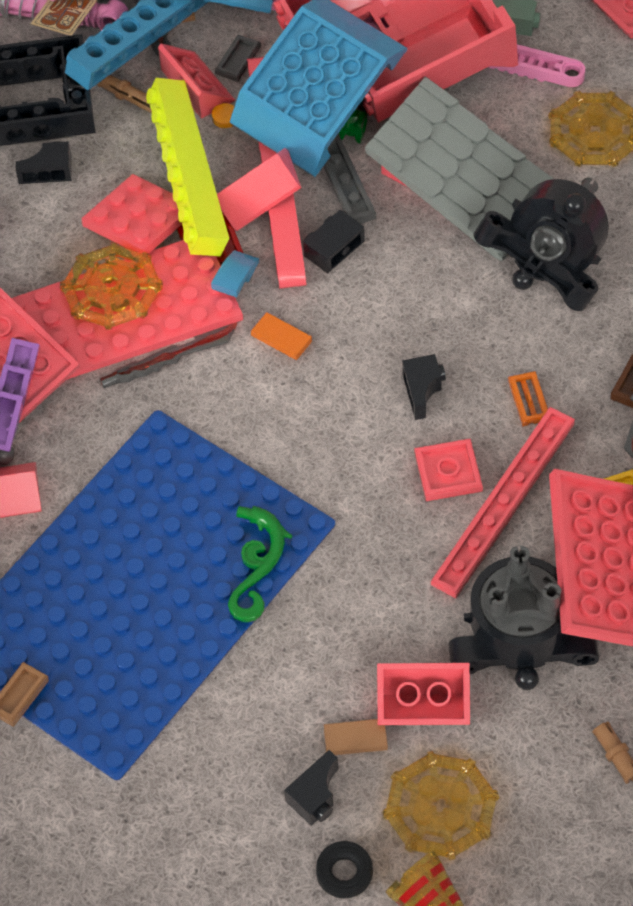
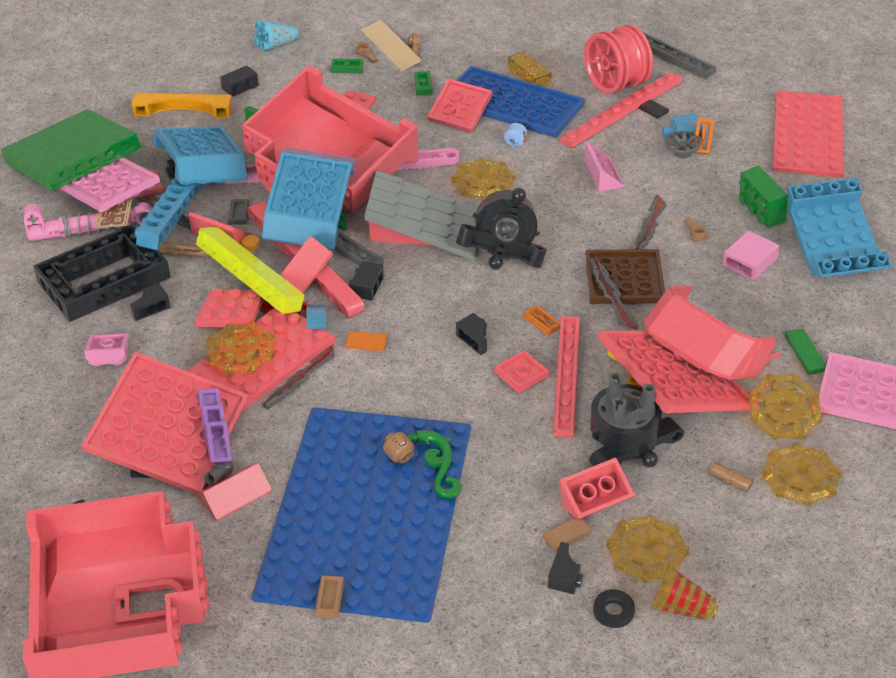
camera: 30 degrees left, 15 degrees down
none -> medium nougat head [383,432,414,463]

